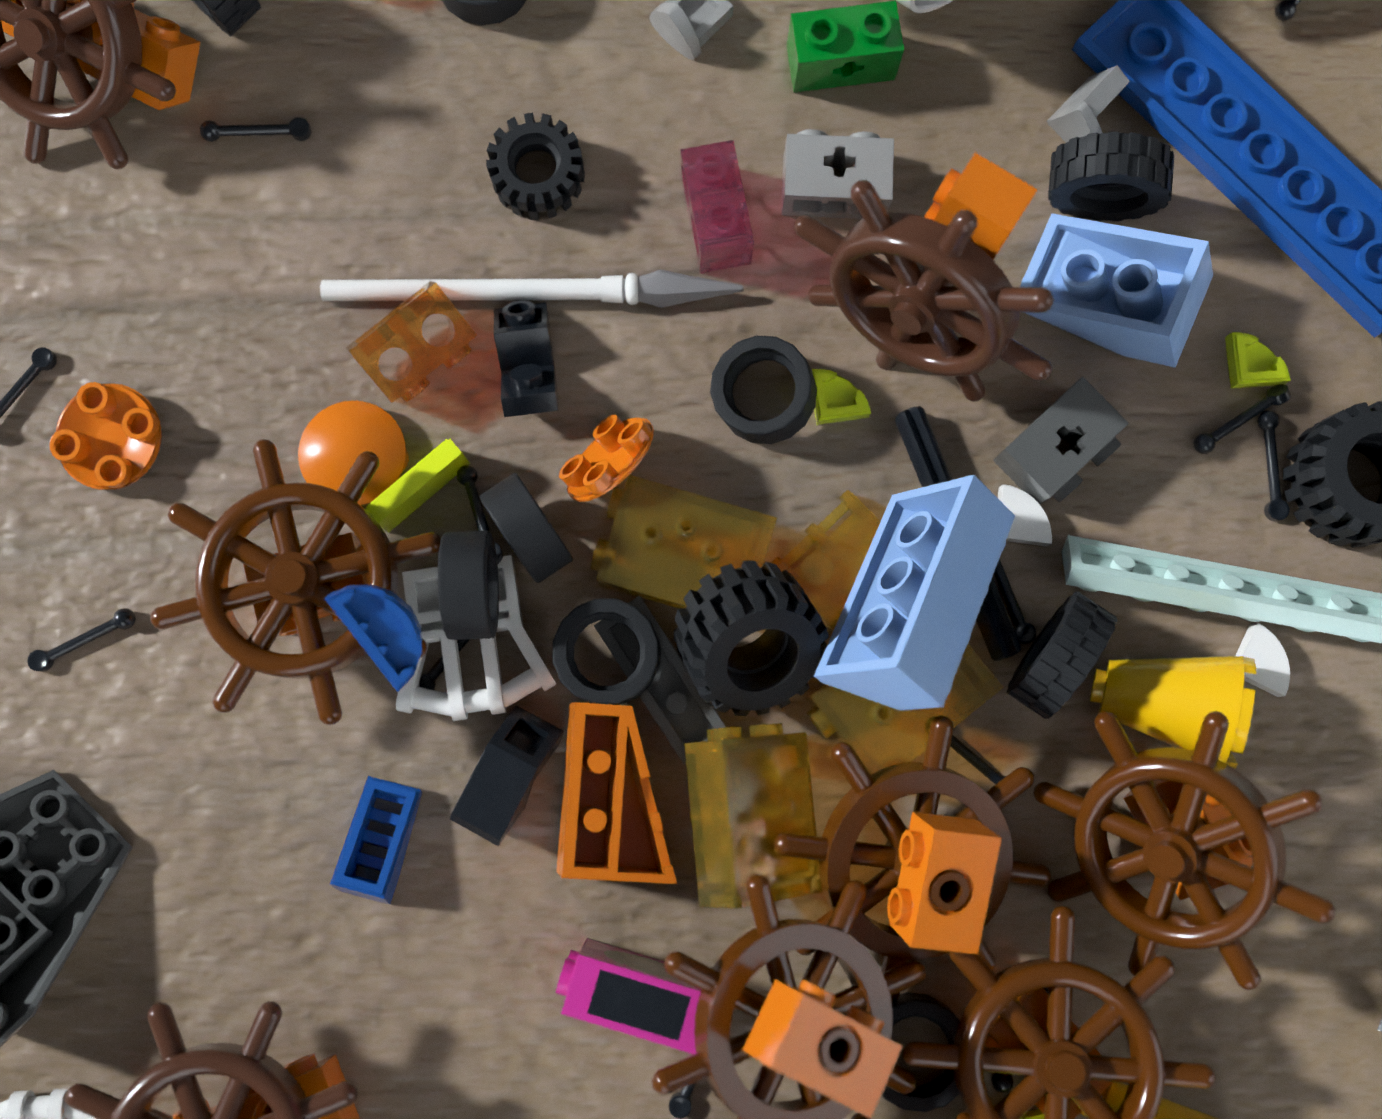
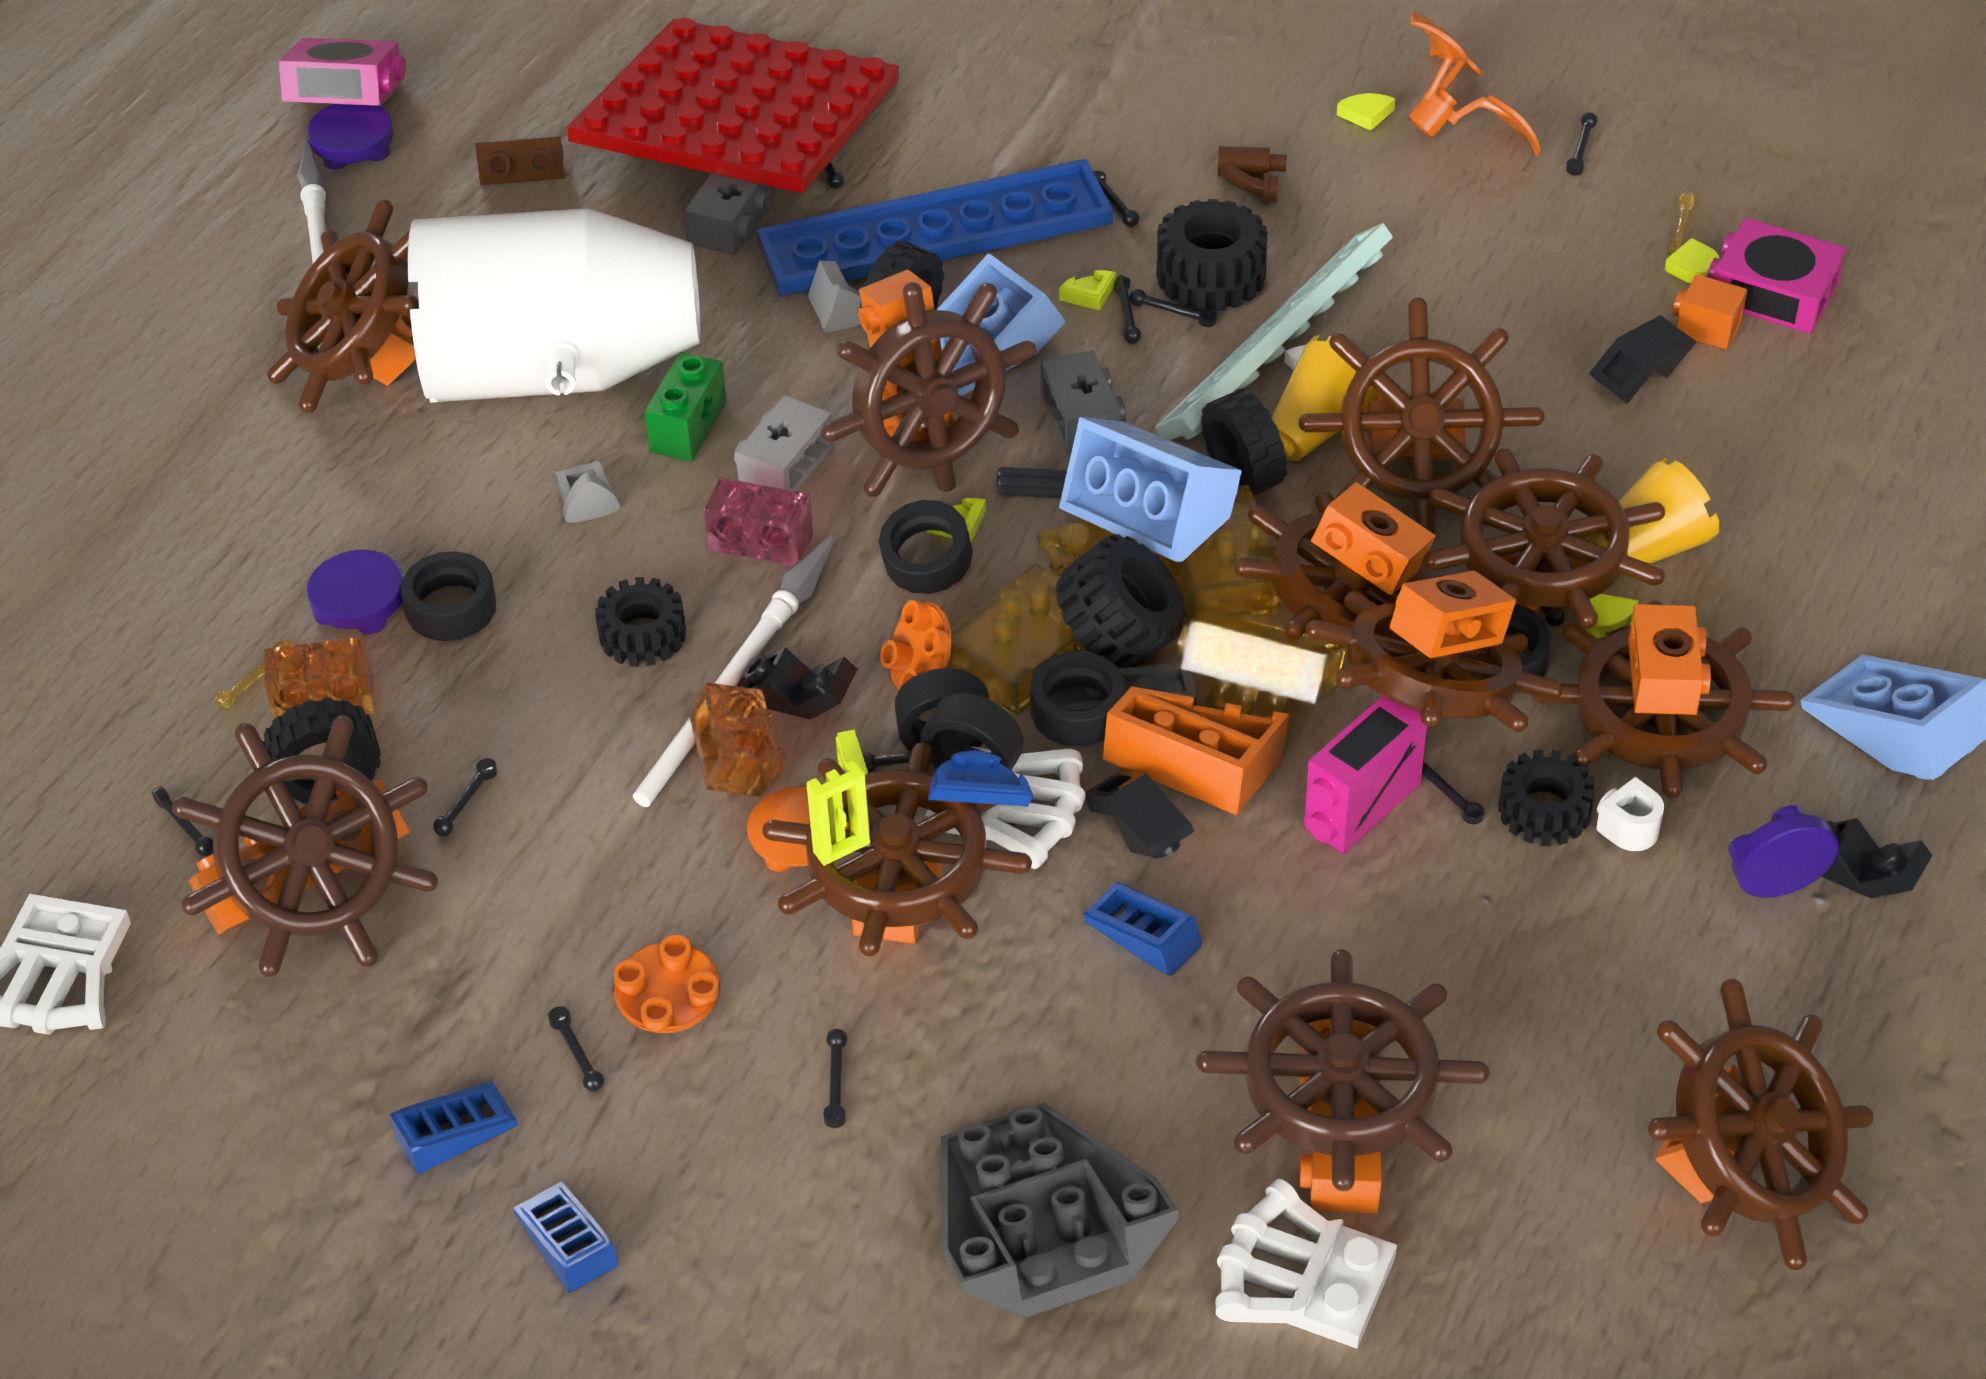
camera: 60 degrees left, 35 degrees down
none -> neon yellow tile [806,760,870,866]

